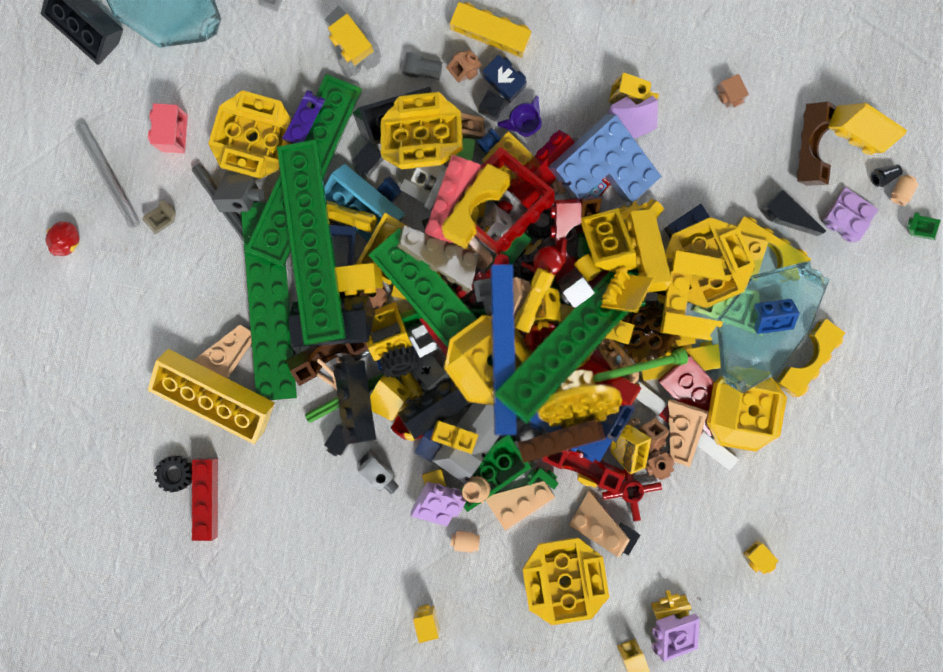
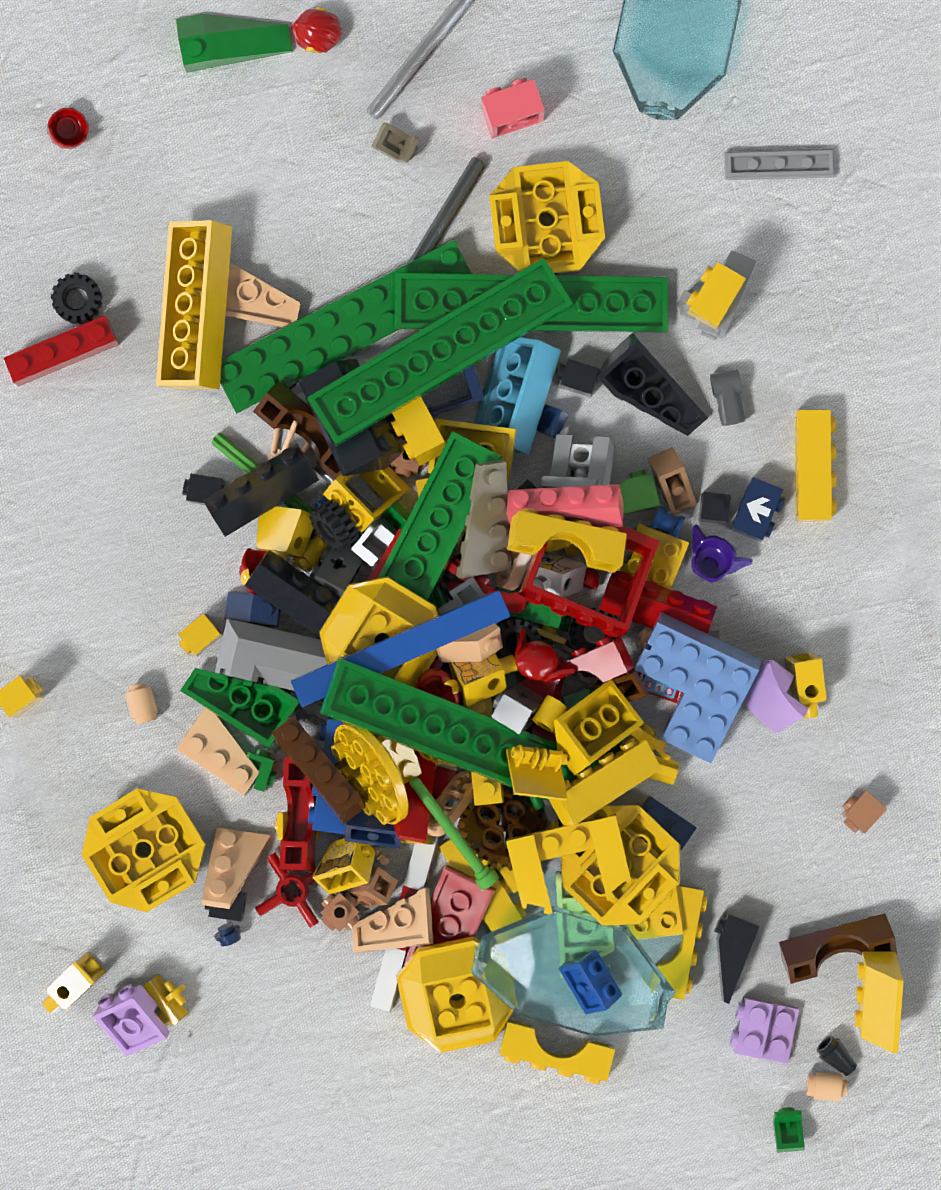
camera: 65 degrees right, 0 degrees up
dark grey torso [212,170,264,212] -> none
dark purple plate [282,89,325,144] -> none
yellow axle [326,200,377,233] -> none
torso [357,449,399,494] -> none
yellow piece [381,92,463,169] -> none
lavender plate [410,482,466,526] -> none
yellow slope [431,420,478,454] -> none
nougat brick [446,50,482,83] -> none
light nougat piece [462,476,491,503] -> none
yellow axle [514,268,555,333] -> none
yellow brick [743,540,779,575] -> none
none -> red hair [47,108,89,149]
none -> green wedge [176,14,293,73]
none -> dark blue plate [214,923,242,947]

